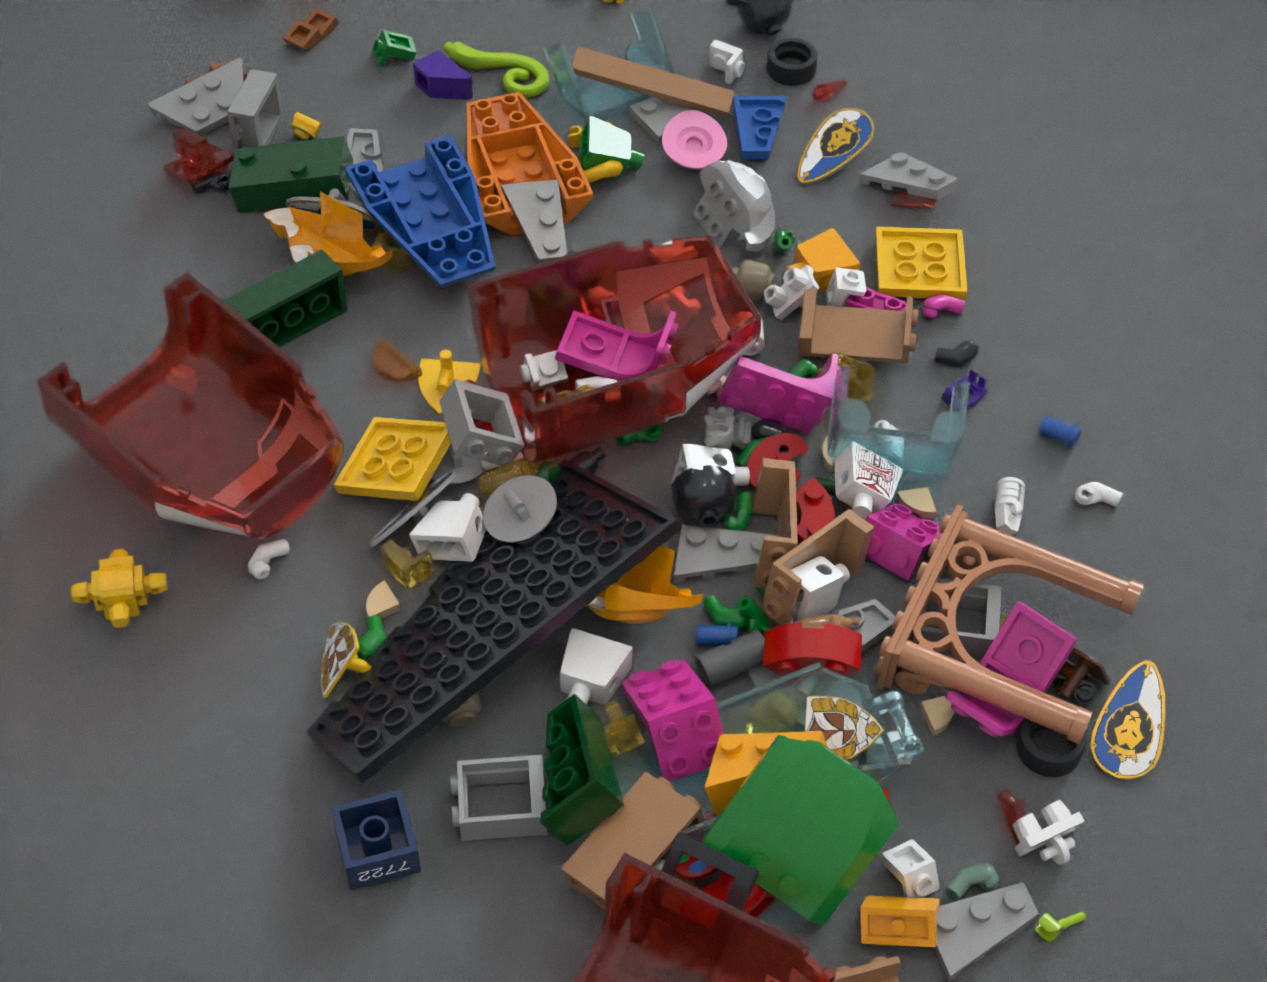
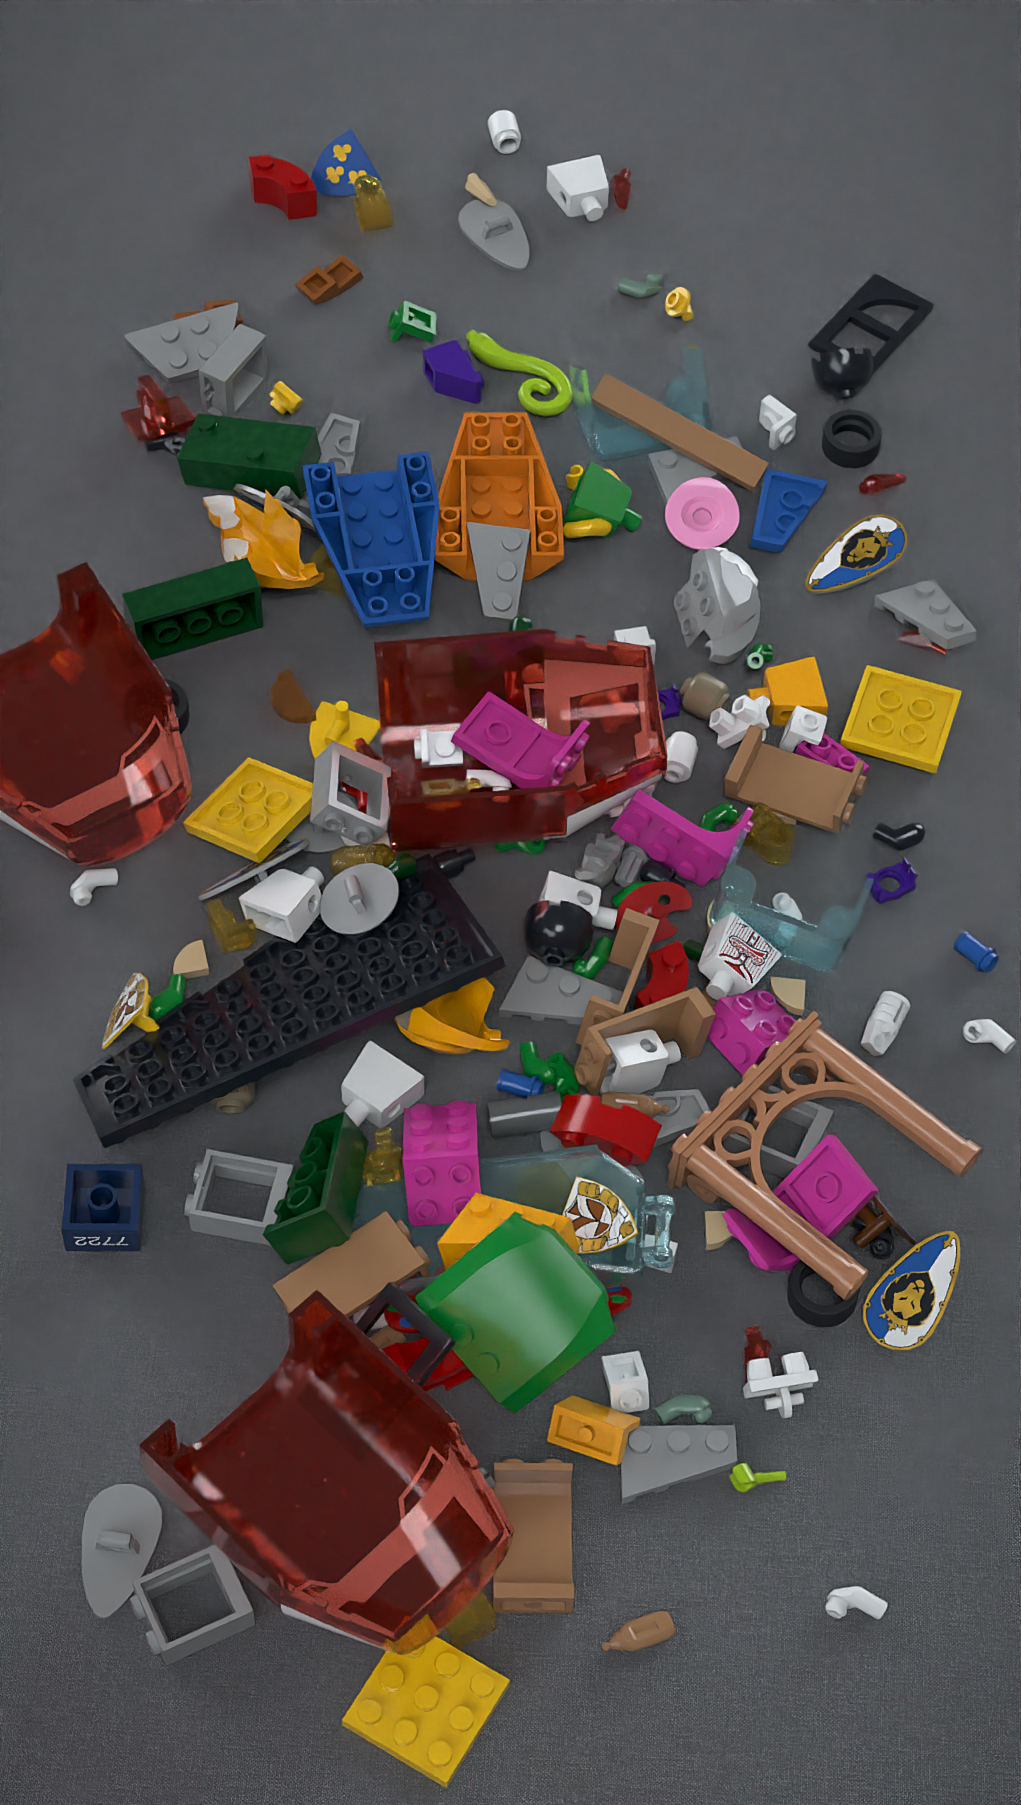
camera: 15 degrees right, 5 degrees up
dark pink arm [922,294,965,319] -> none

